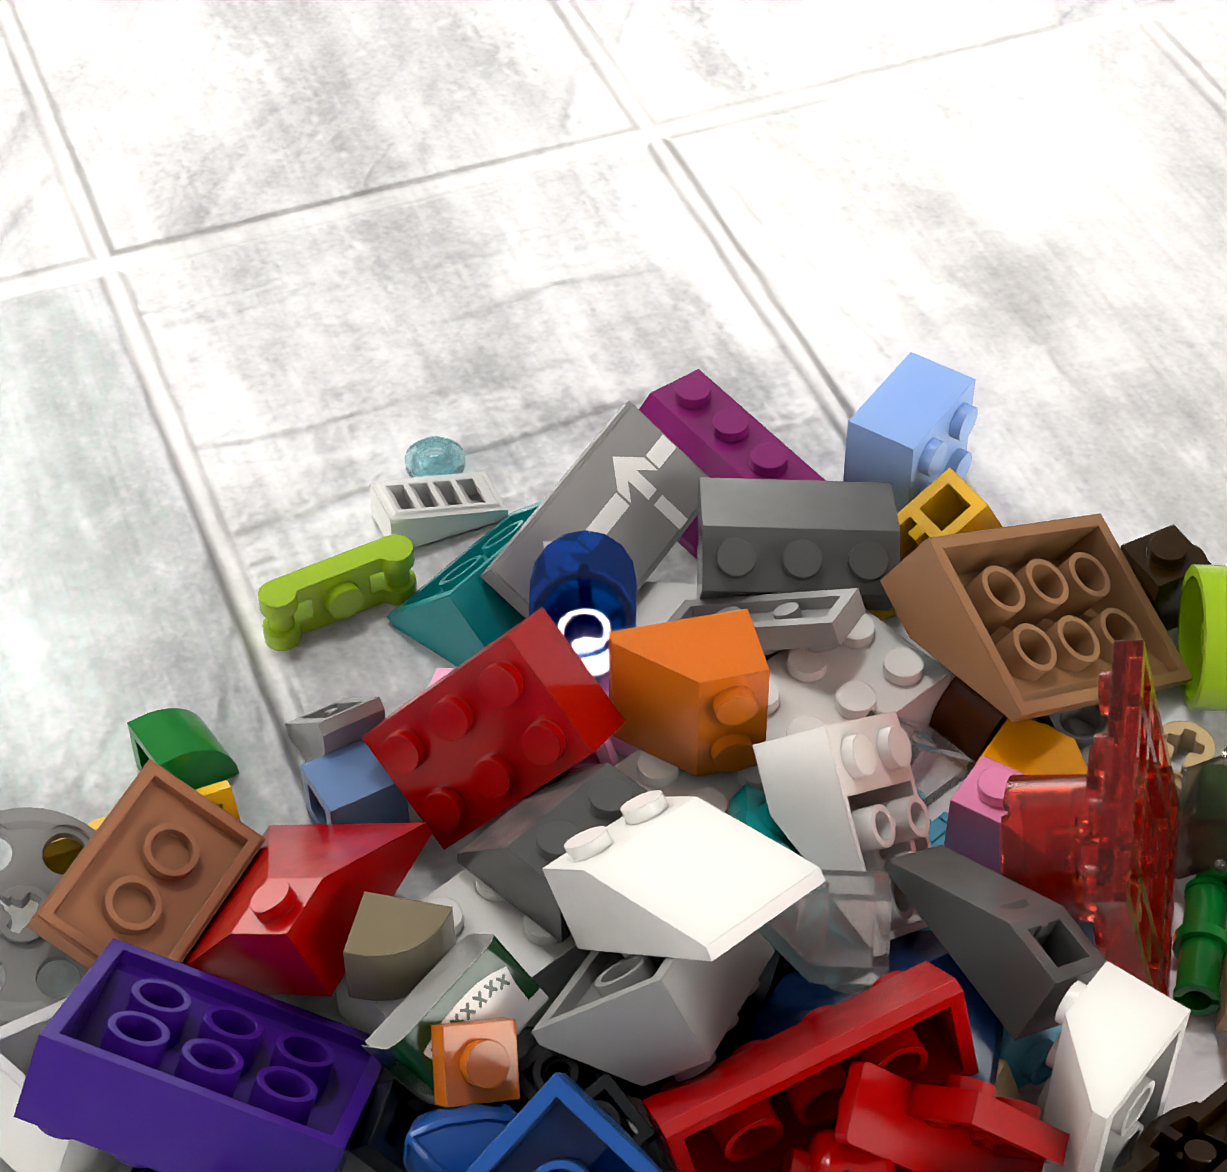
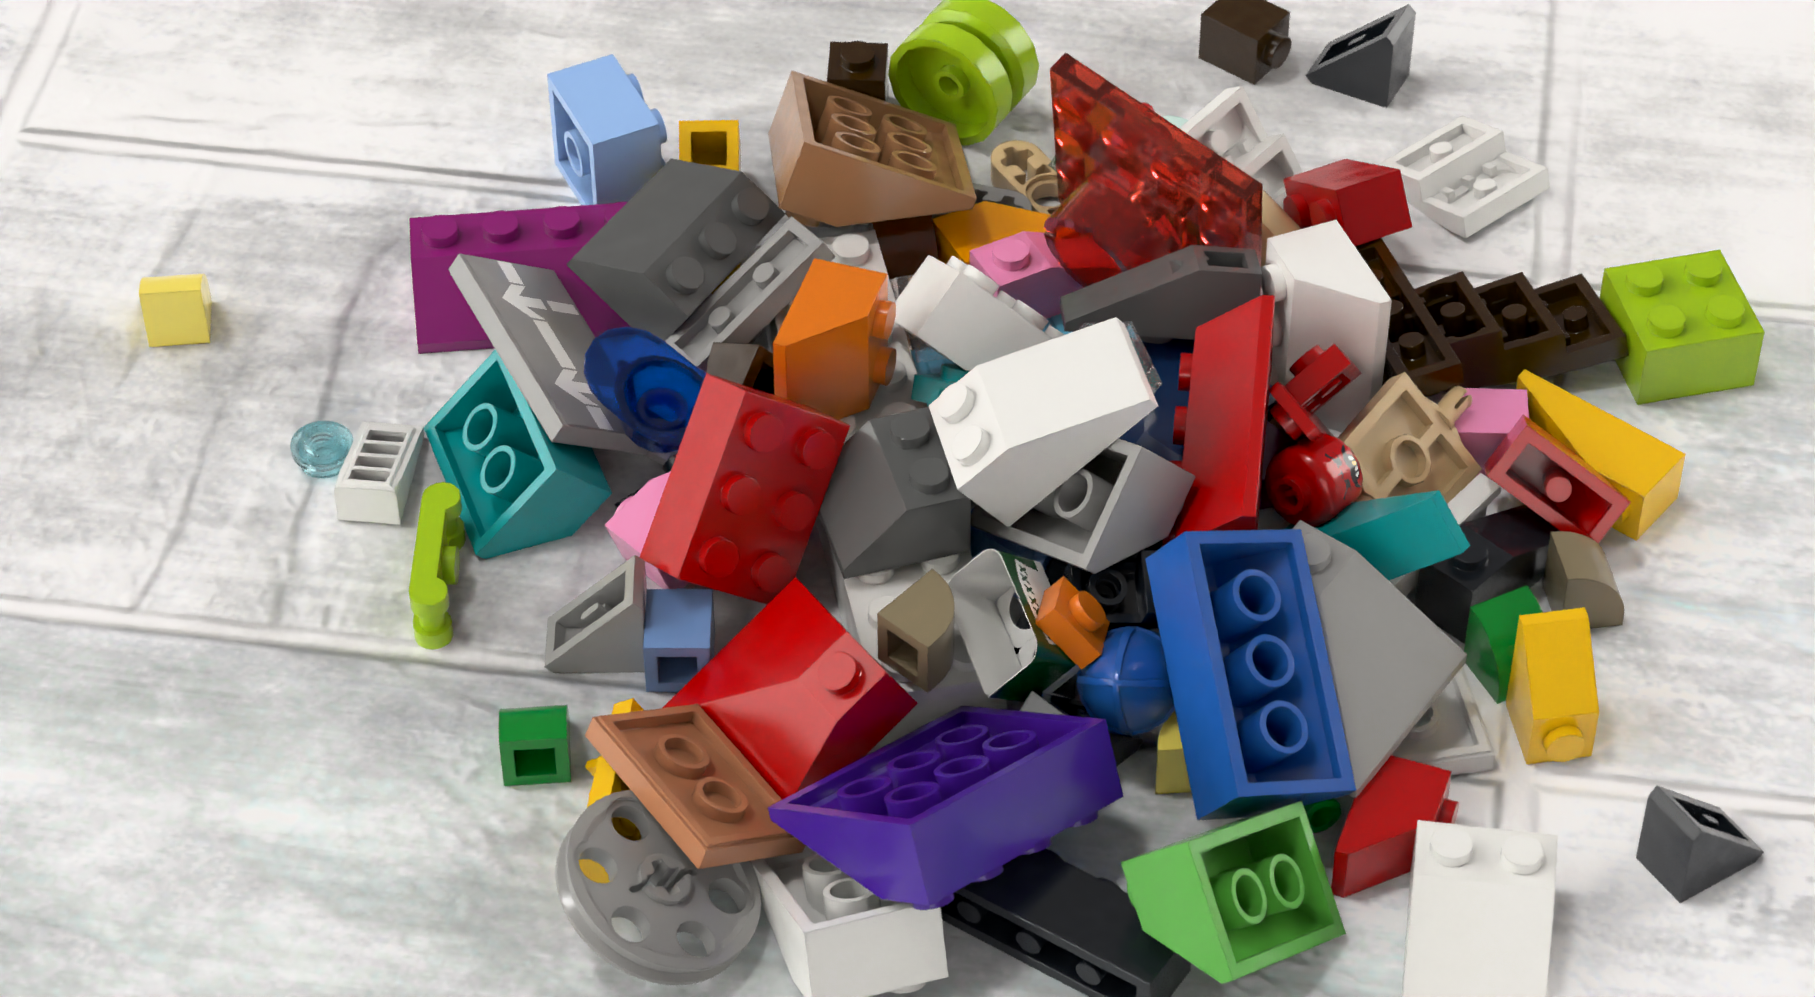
camera: 60 degrees left, 0 degrees up
none -> light yellow brick [139,273,212,347]

